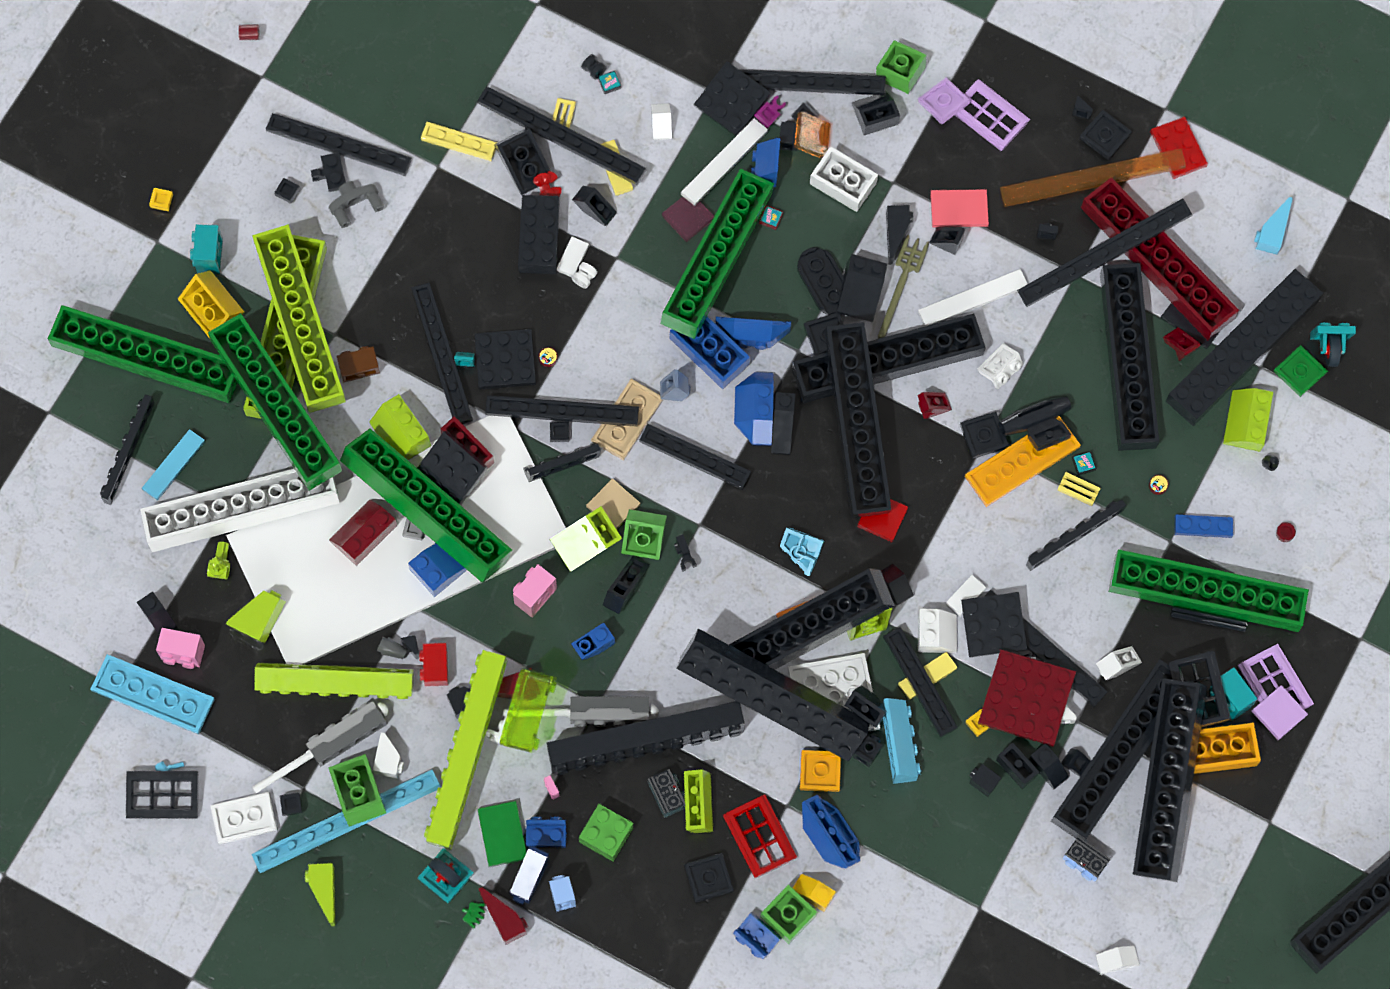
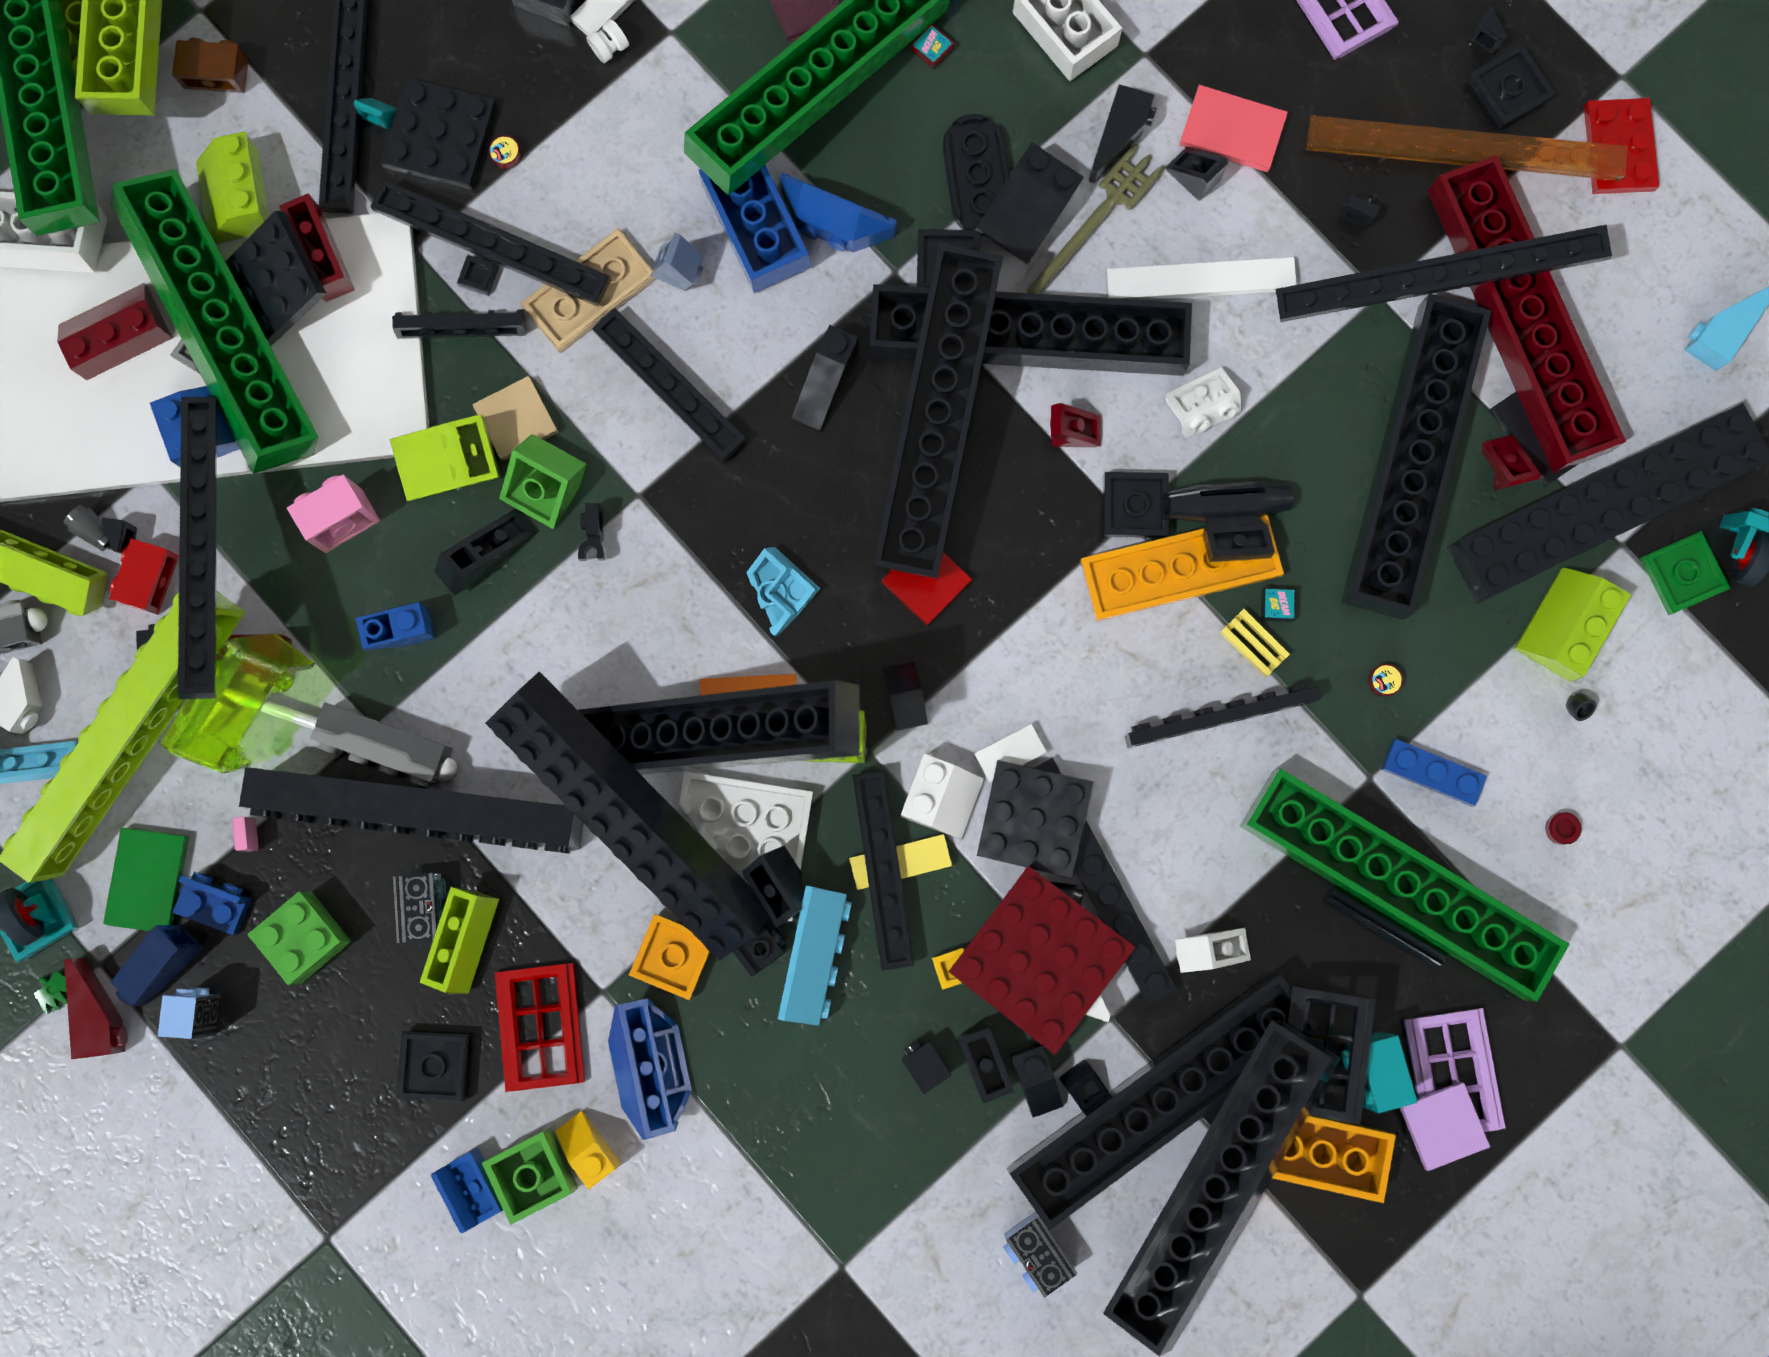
camera: 25 degrees right, 10 degrees up
blue wedge [734,372,774,446] -> none
none -> black plate [178,397,217,700]

